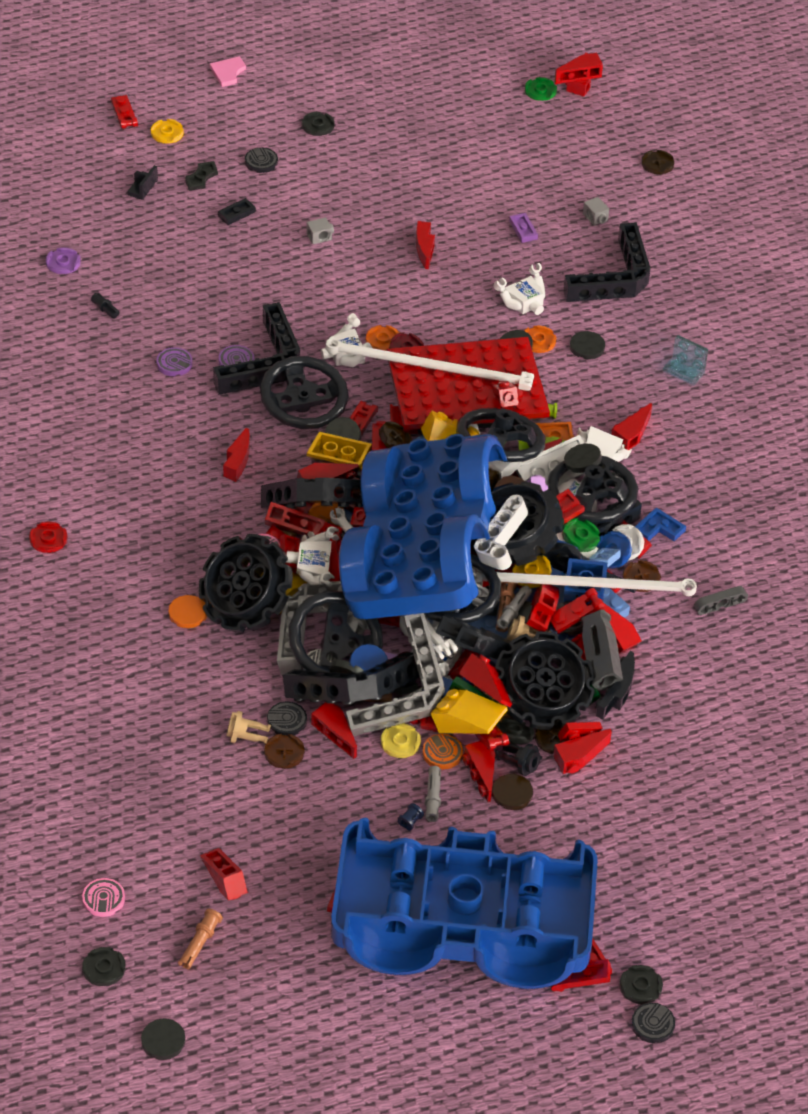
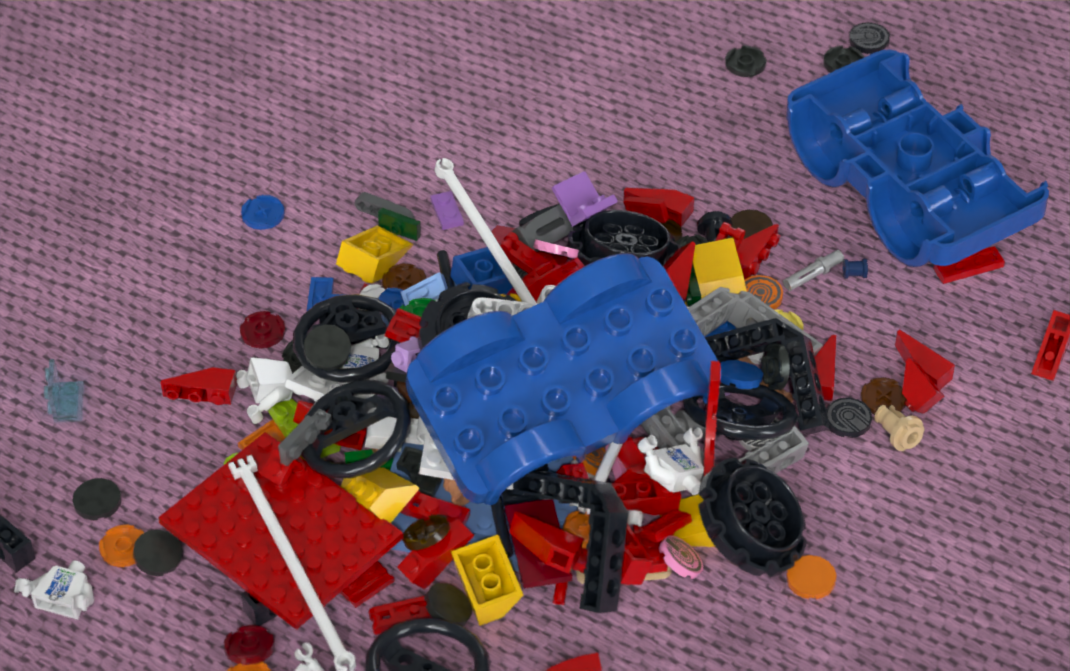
camera: 125 degrees left, 0 degrees up
none -> dark red tile [240,311,285,349]
none -> blue tile [241,195,285,230]
none -> dark grey hinge [278,409,332,466]
none -> yellow slope [336,225,413,283]
none -> dark green plate [378,208,421,241]
none -> medium lavender plate [430,191,464,230]
none -> bright pink tile [533,239,579,258]
none -> medium lavender bracket [552,171,618,227]
none -> red tile [702,361,721,479]
none -> pearl dark grey tile [725,45,767,77]
none -> red slope [895,329,955,390]
none -> red slope [902,358,945,414]

